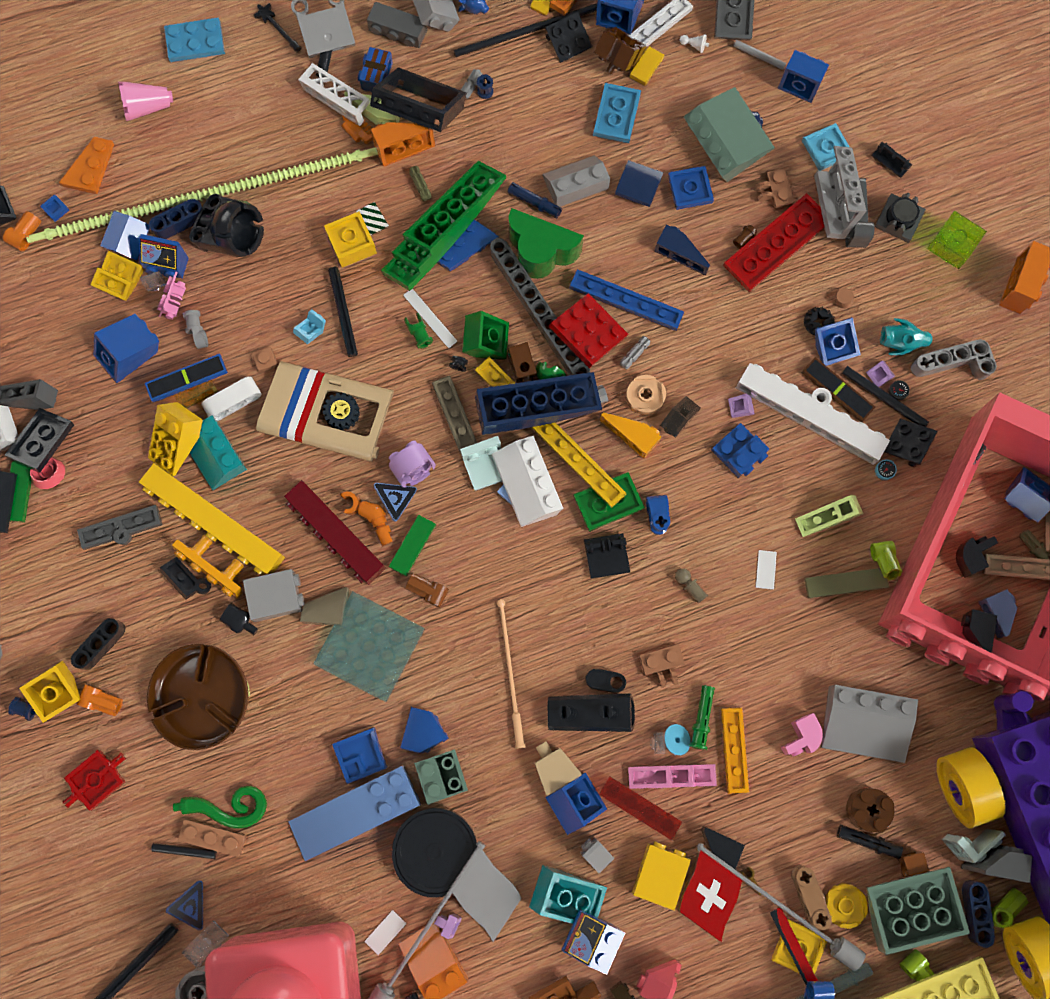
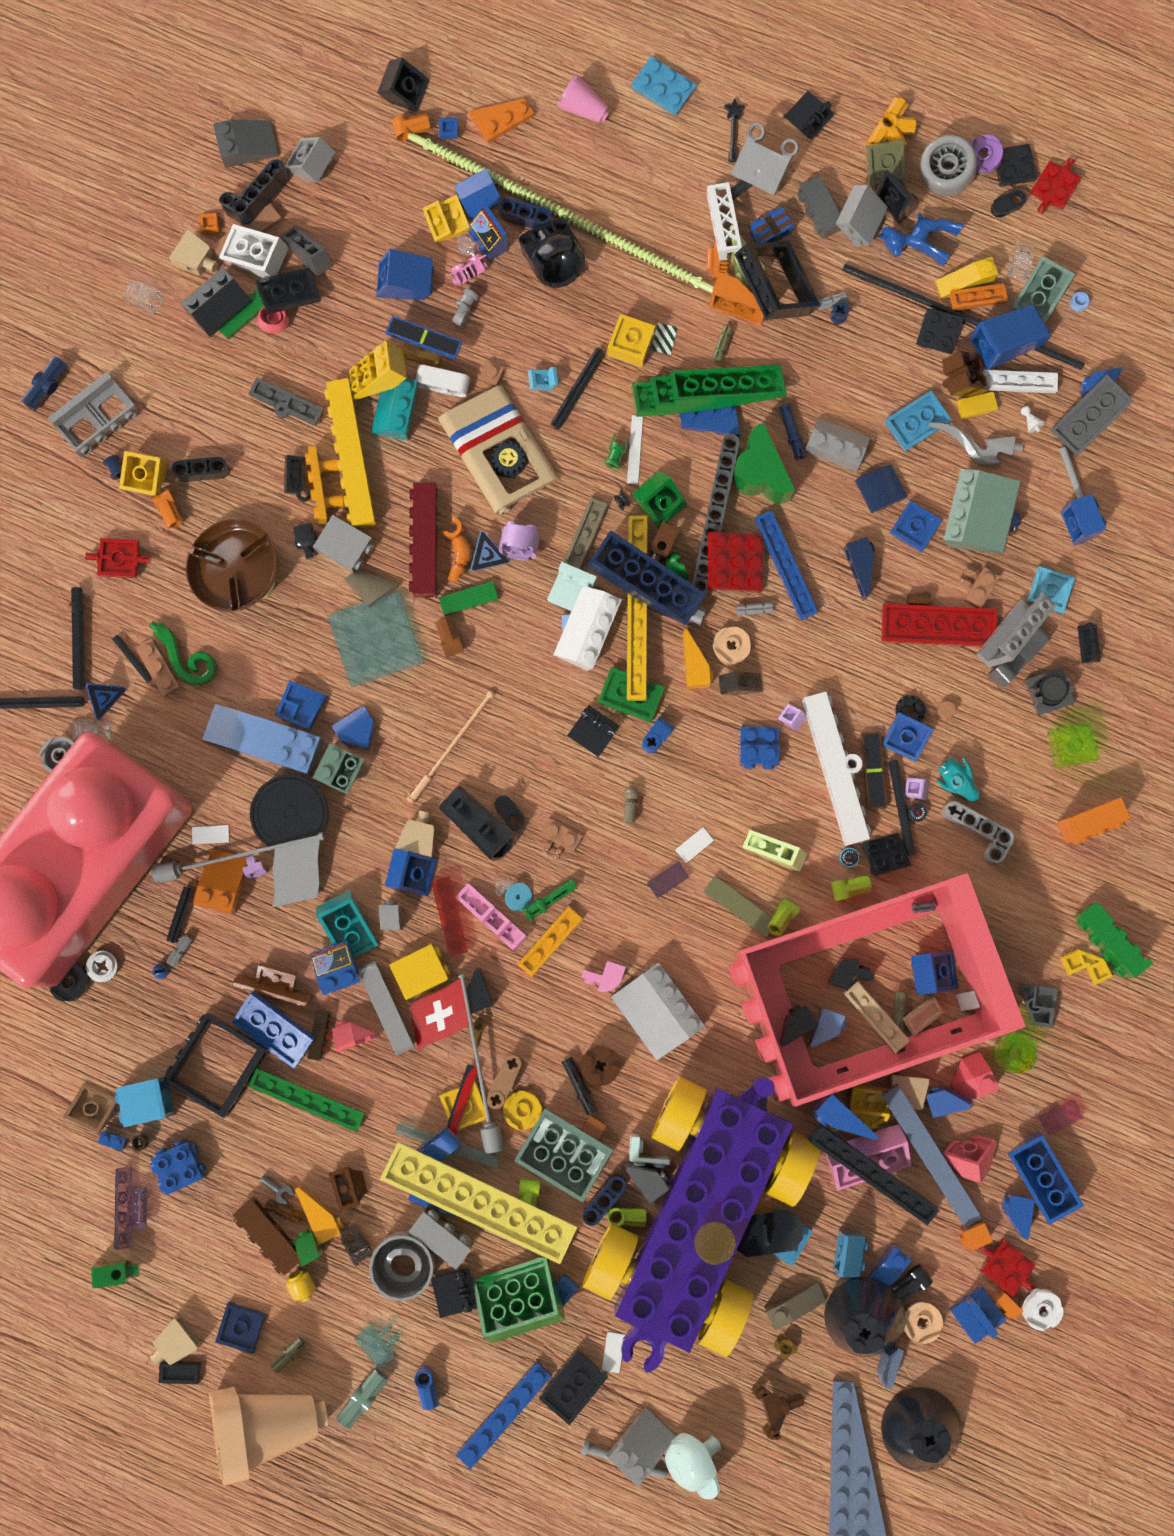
camera: 45 degrees right, 5 degrees up
none -> black axle [69,587,85,690]
none -> light grey beam [357,961,415,1056]
none -> tile [647,861,689,899]
none -> lime piece [831,876,872,901]
none -> light grey piece [928,423,1023,465]

